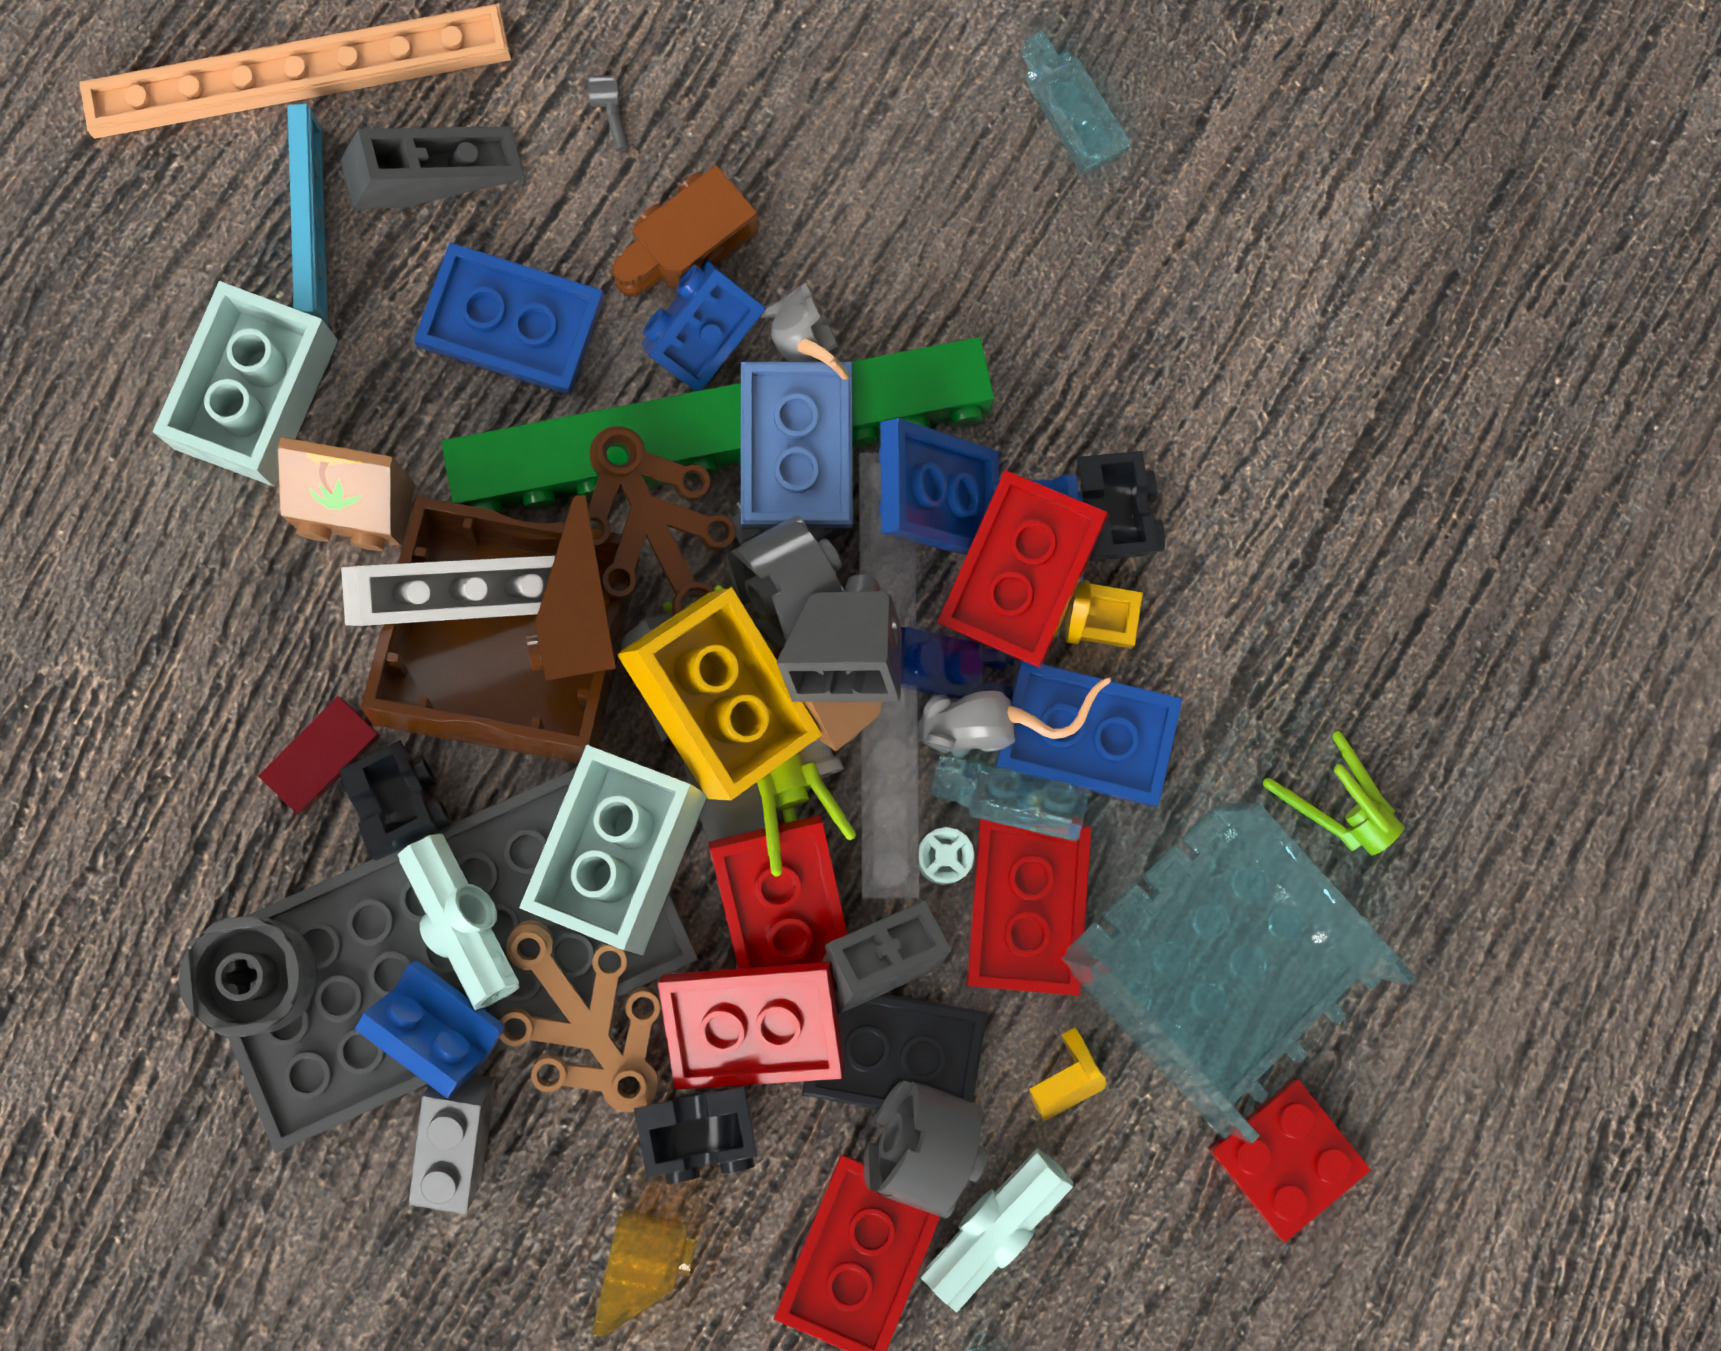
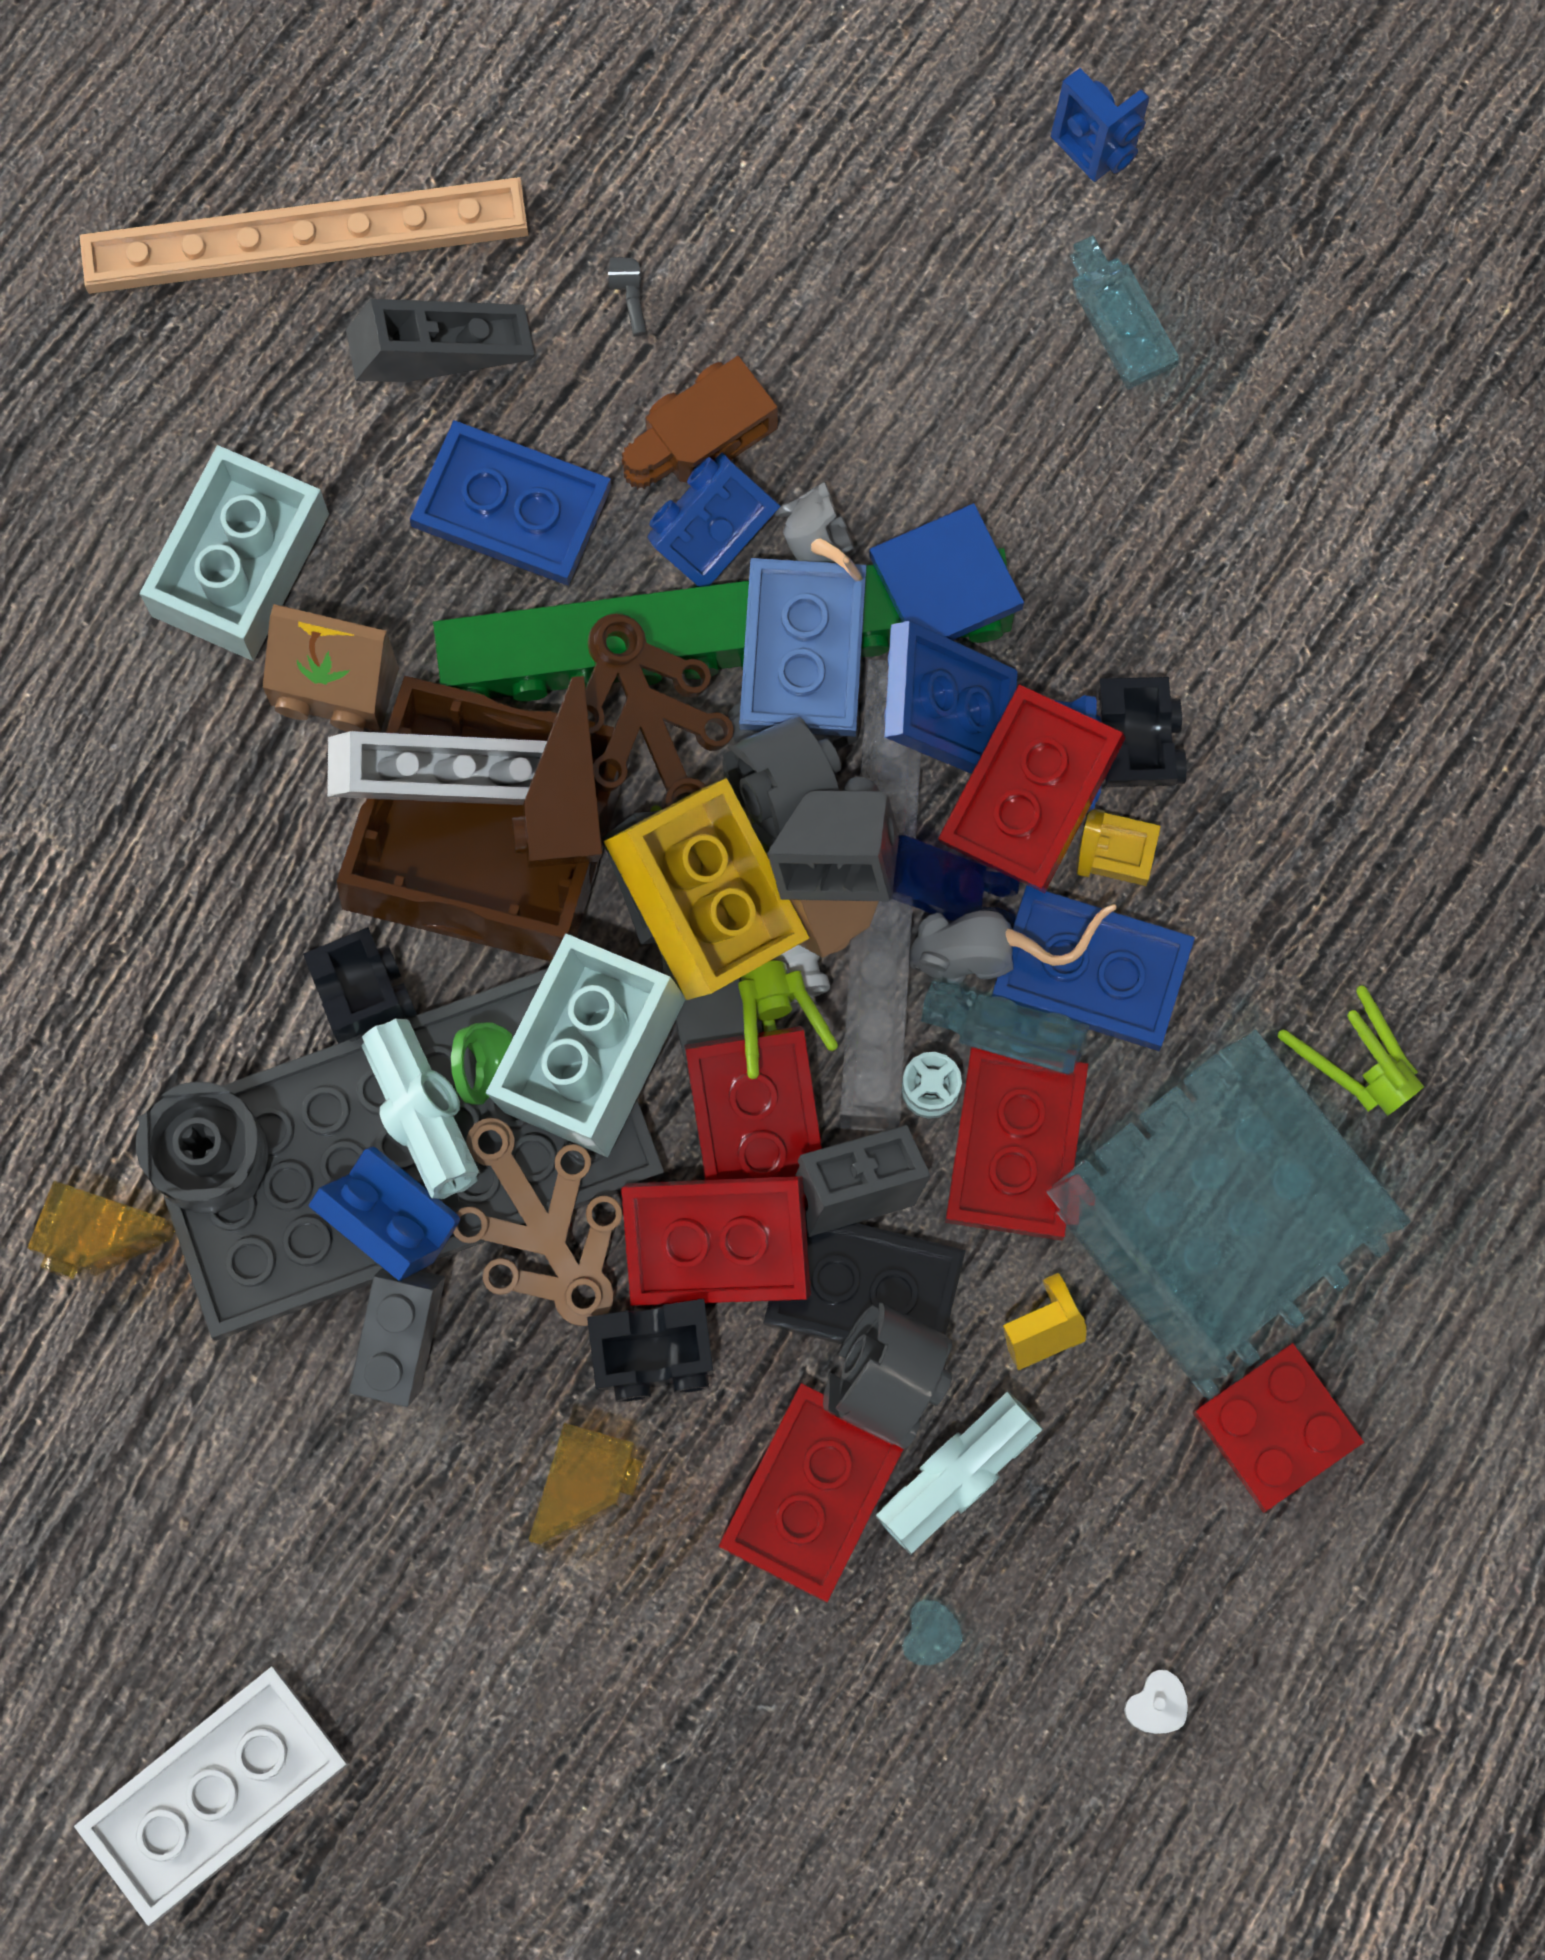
camera: 15 degrees right, 5 degrees down
dark red tile [258,696,381,816] -> none
medium azure tile [287,104,328,325] -> none
none -> clear yellow slope [27,1181,175,1280]
none -> bright green piece [451,1022,513,1105]
none -> blue tile [869,503,1024,640]

